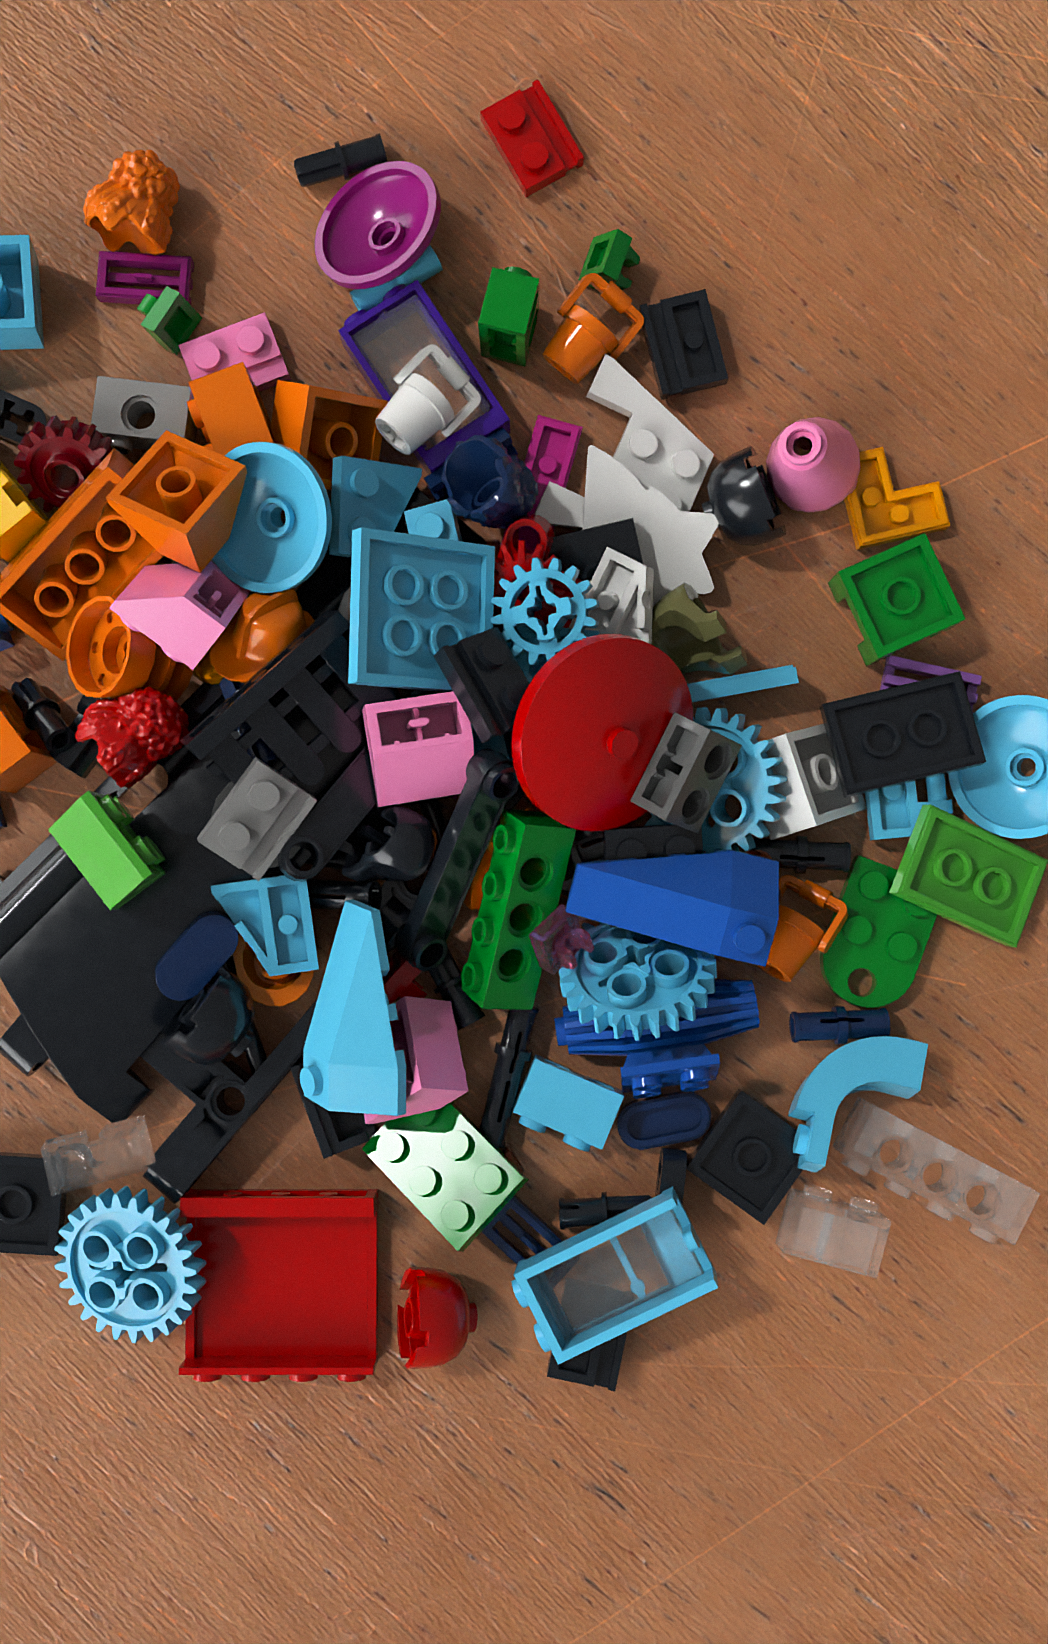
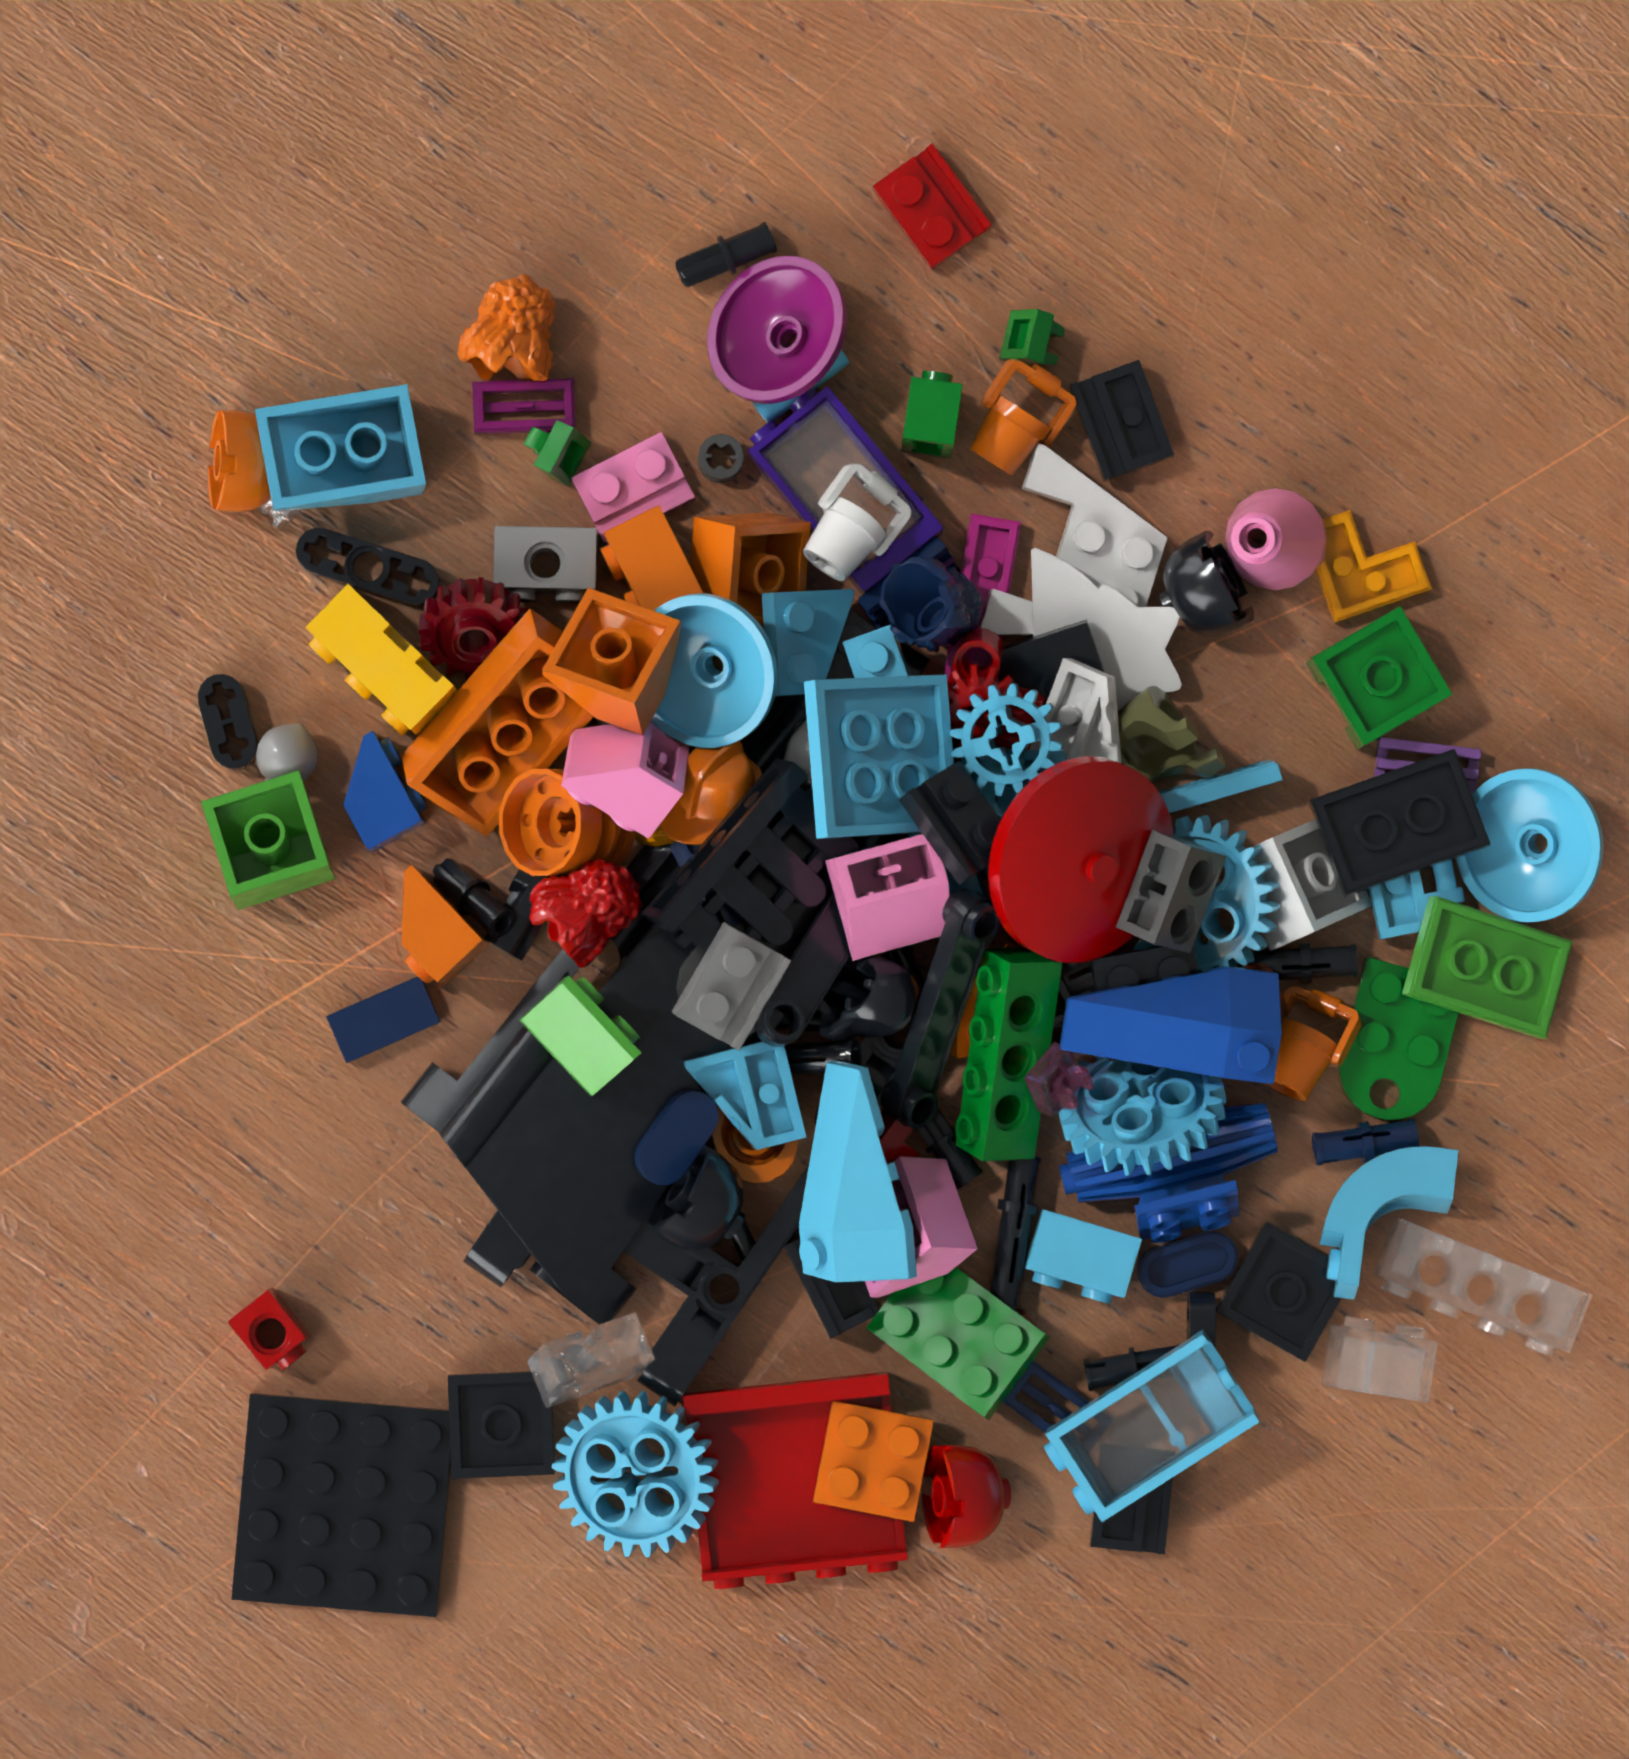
camera: 10 degrees left, 0 degrees up
none -> dark grey bush [698,434,744,483]
none -> orange plate [813,1400,934,1522]

